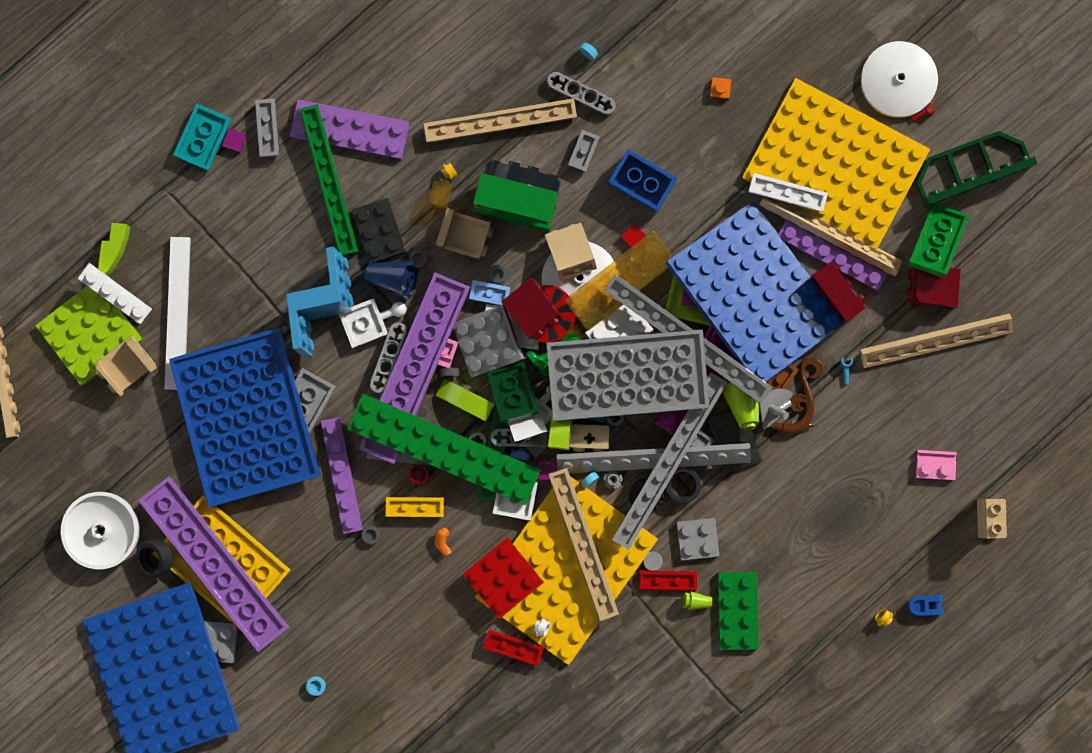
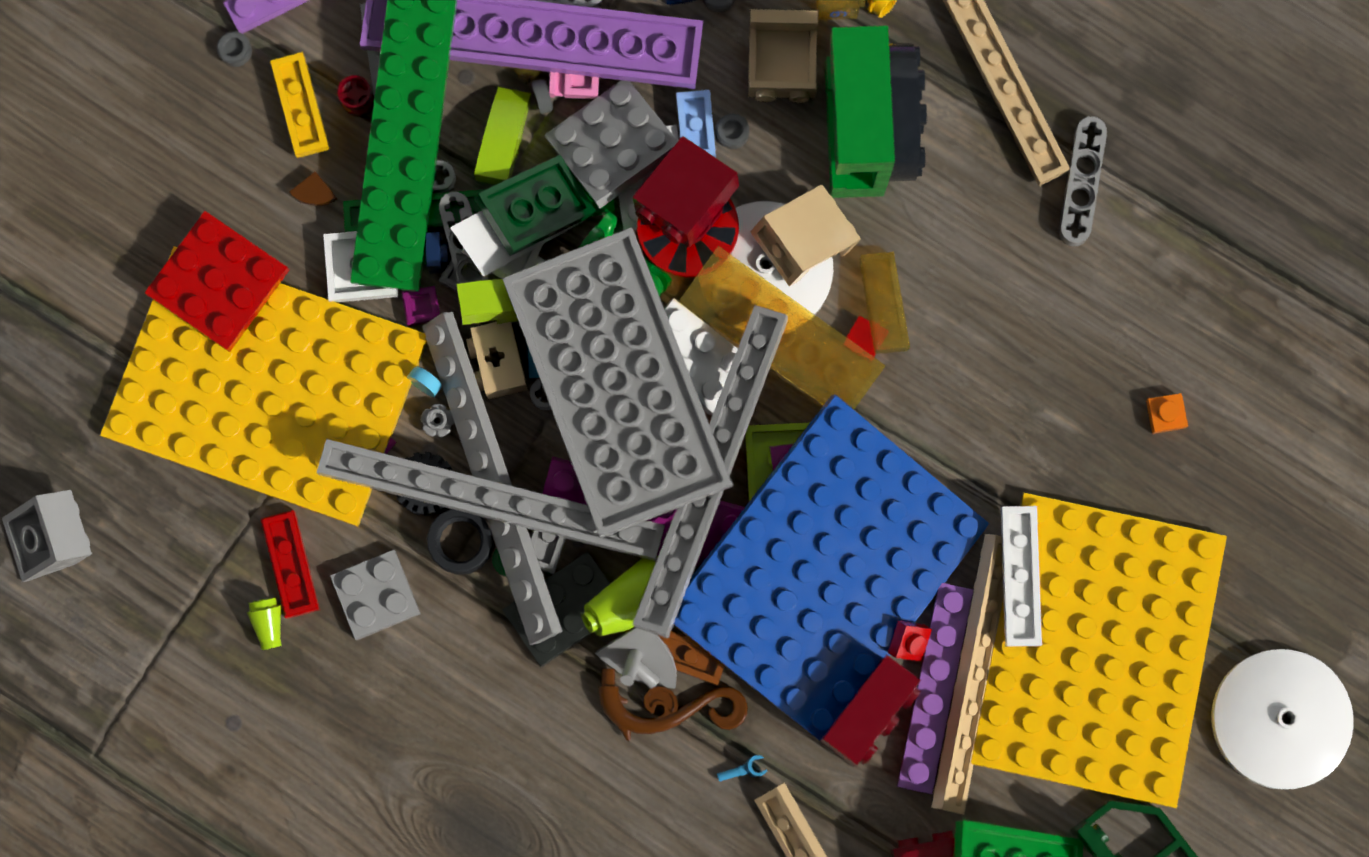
camera: 70 degrees right, 5 degrees down
orange arm [434,528,452,557] -> none
red plate [483,629,544,666] -> none
white plate [534,618,550,637] -> none
tan plate [549,468,619,621] -> none
light grey plate [568,130,600,173] -> none
medium azure tile [579,42,598,60] -> none
blue brick [608,149,677,214] -> none
light grey tile [643,551,663,571] -> none
green plate [718,572,759,650] -> none
red hand [912,101,938,121] -> none
none -> light grey slope [2,490,92,582]
none -> reddish brown tile [289,171,338,206]
none -> clear yellow tile [859,252,910,354]
none -> red plate [888,621,932,661]

